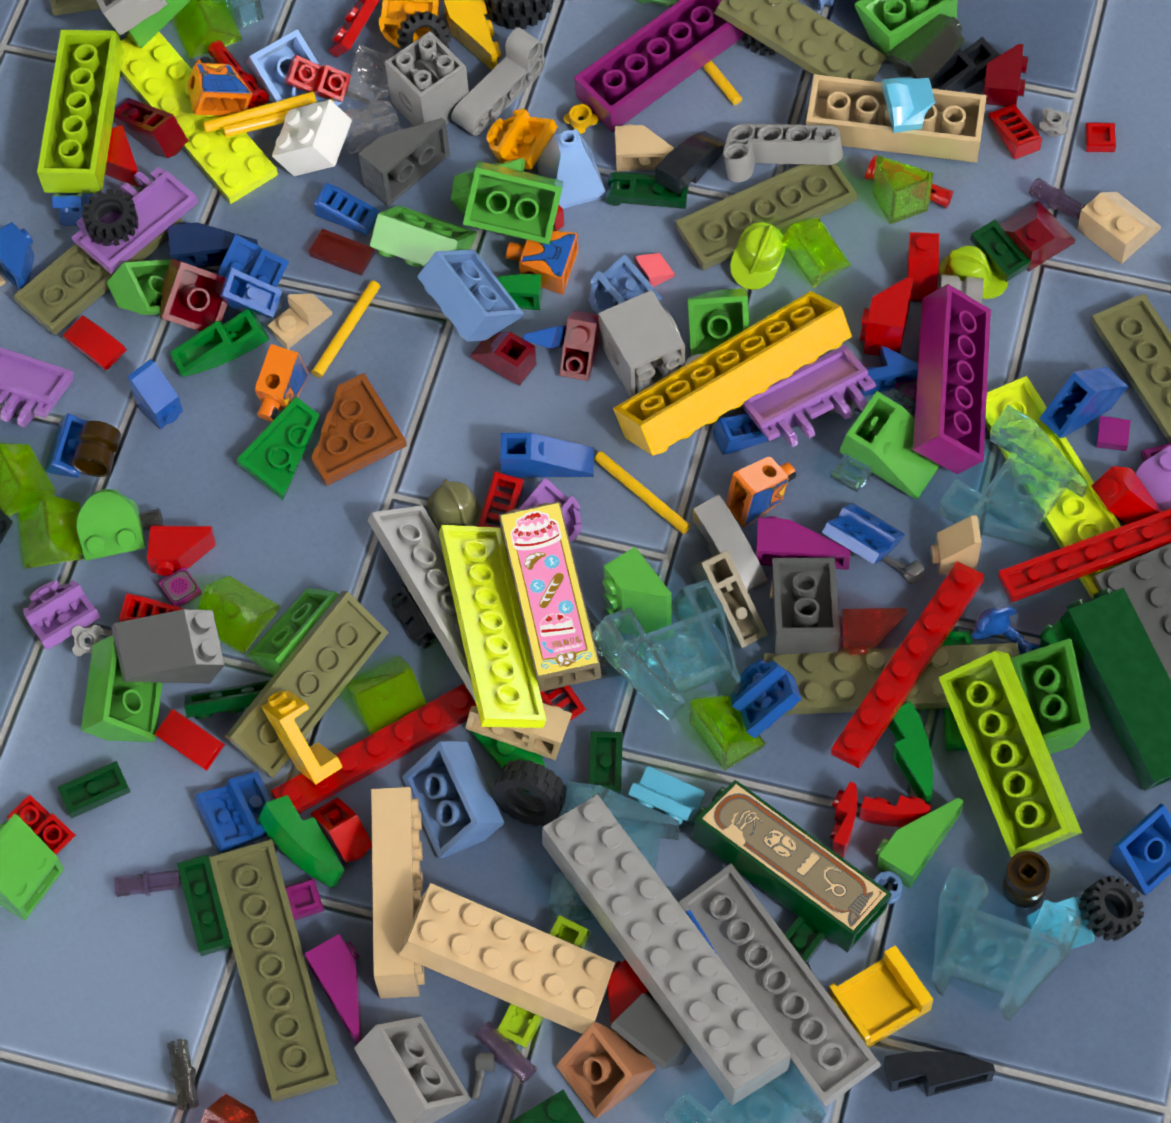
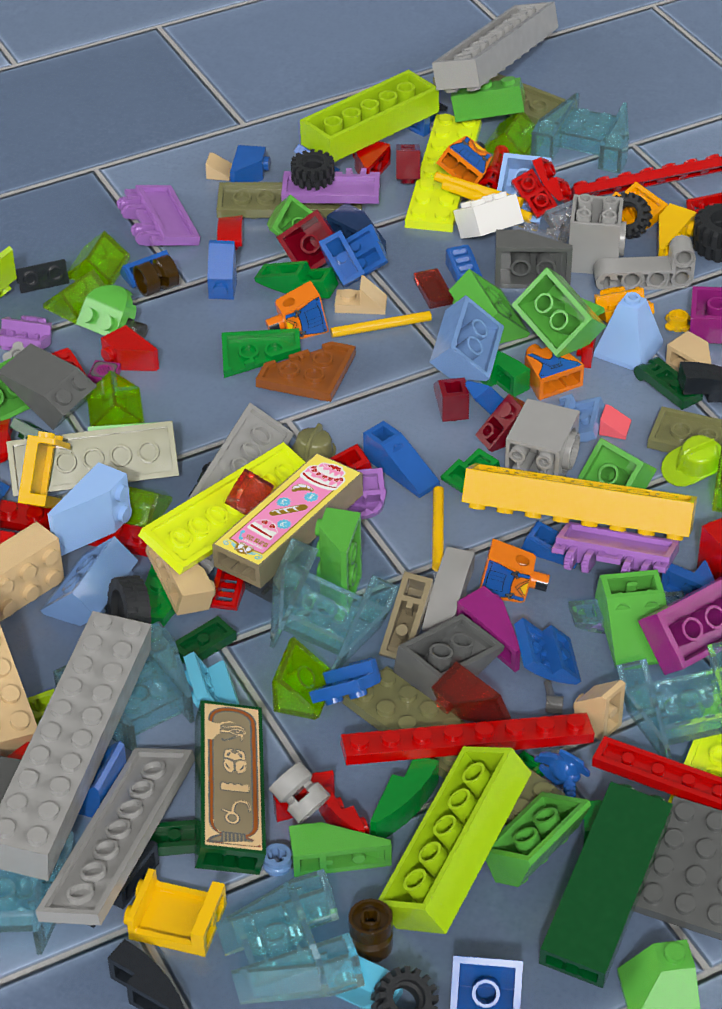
camera: 45 degrees right, 20 degrees down
none -> light blue slope [48,462,132,556]
none -> clear red panel [225,468,274,515]
none -> light grey wheel [269,761,331,824]
none -> green slope [440,448,500,493]
none -> red slope [532,157,571,204]

